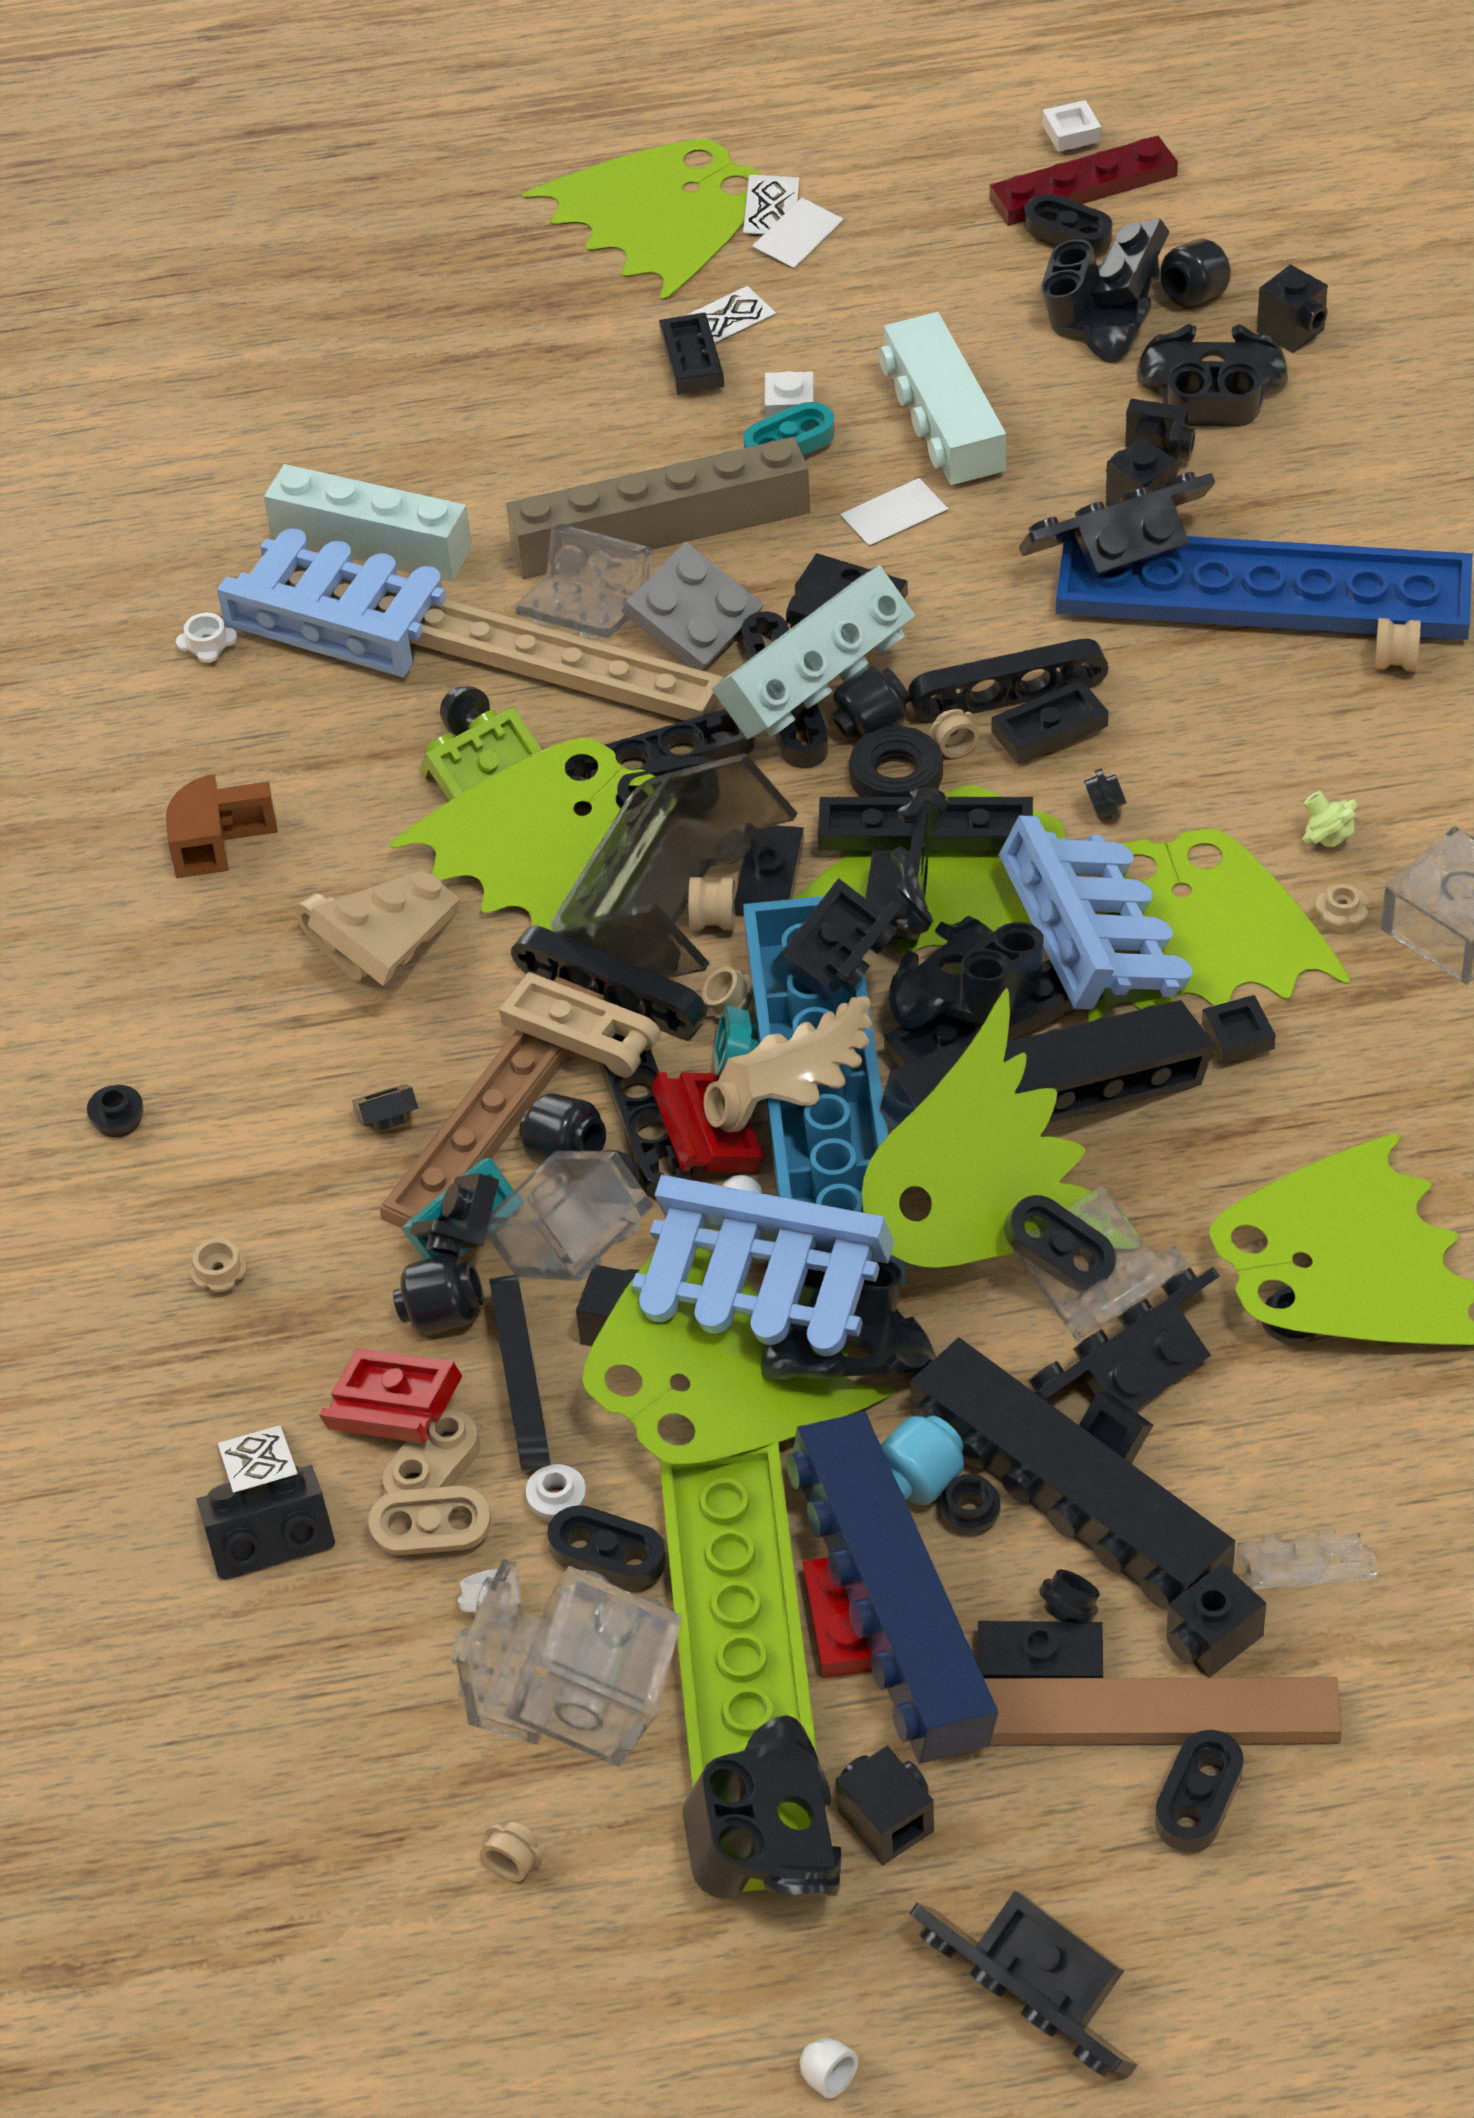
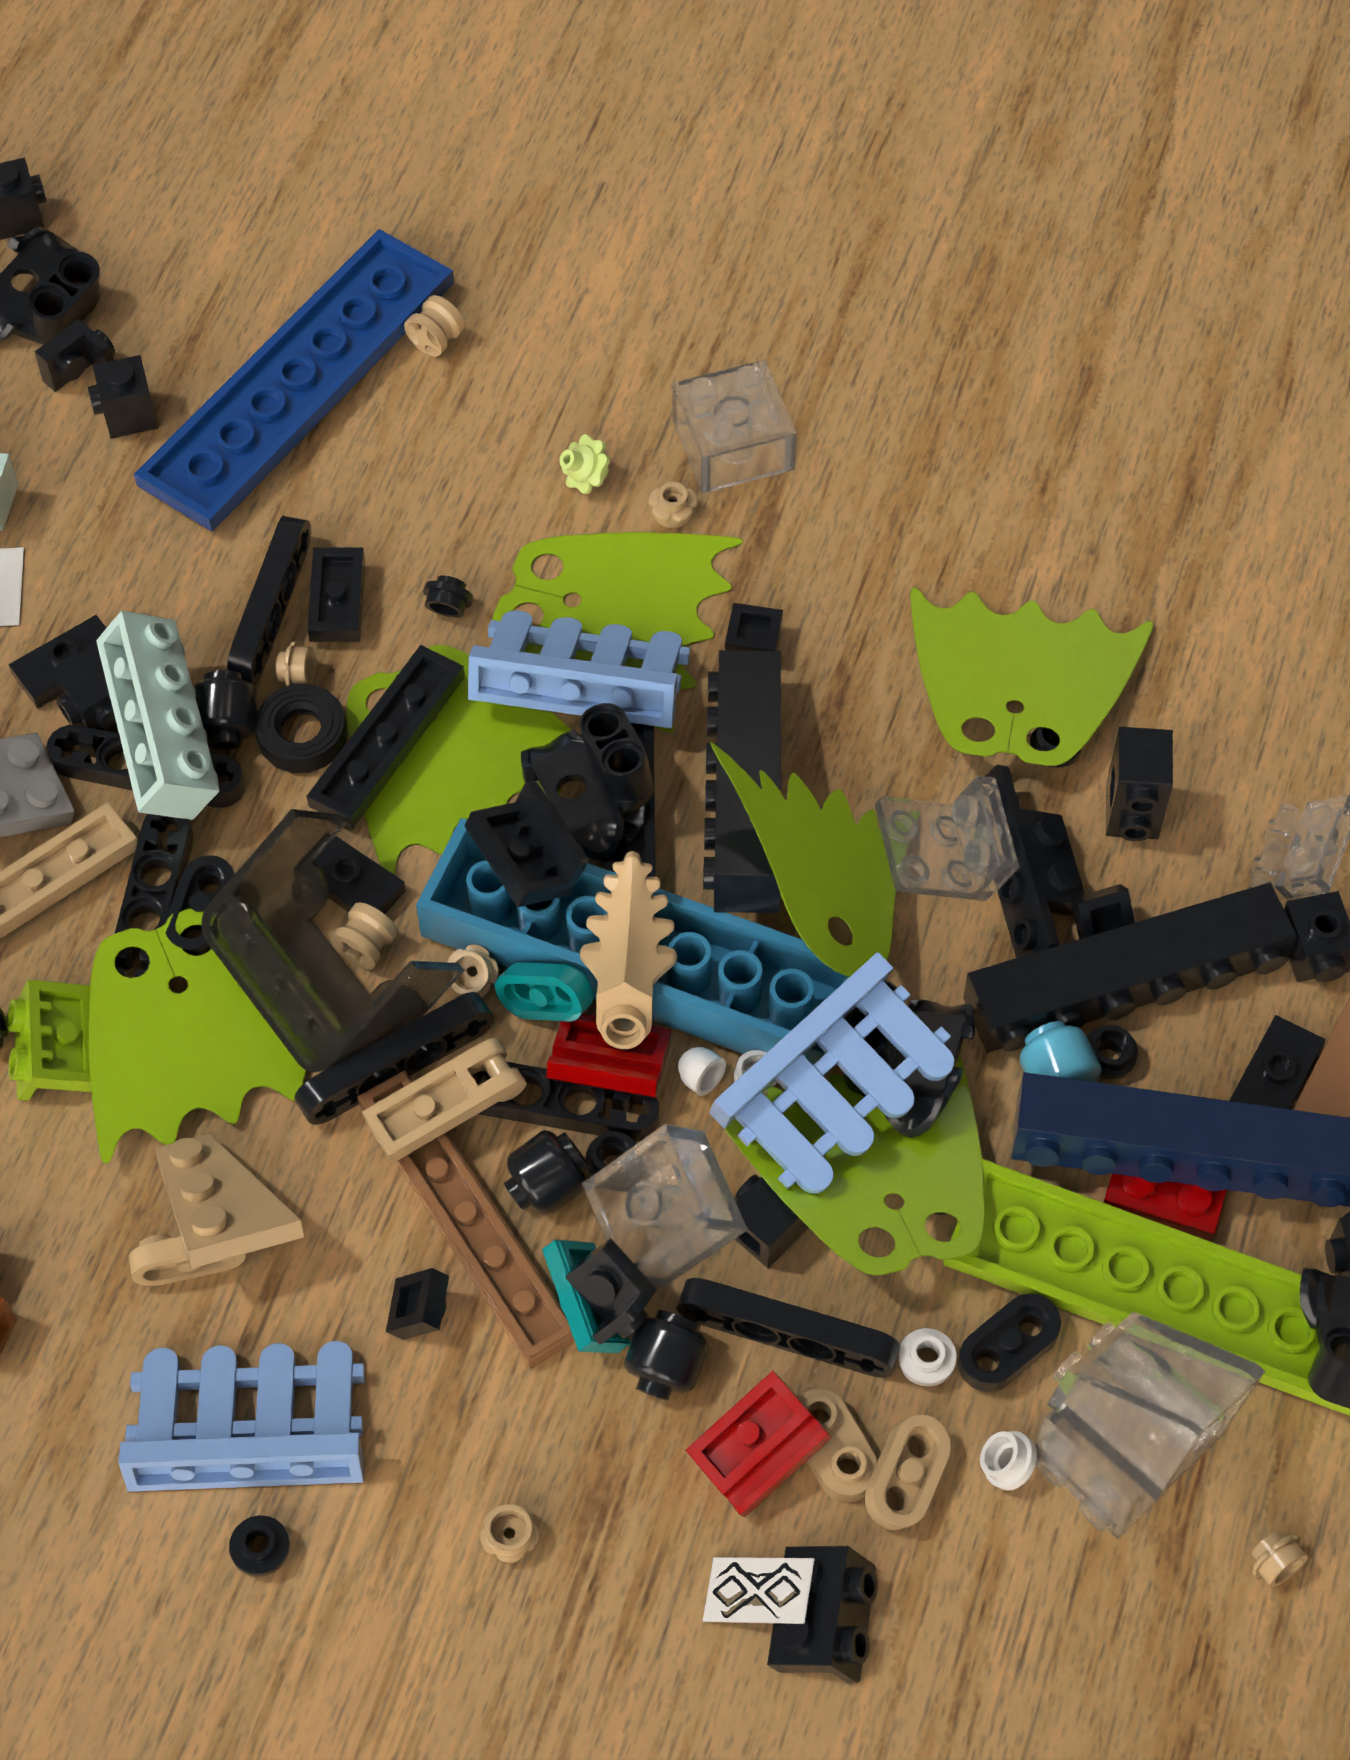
camera: 65 degrees left, 10 degrees up
black piece [866,787,949,941] -> none
black plate [1004,1195,1116,1292] -> none
black bracket [1019,472,1216,579] -> none
black plate [1039,1569,1100,1622] -> none
none -> light blue fence [118,1341,365,1492]
none -> black brick [1106,727,1173,841]

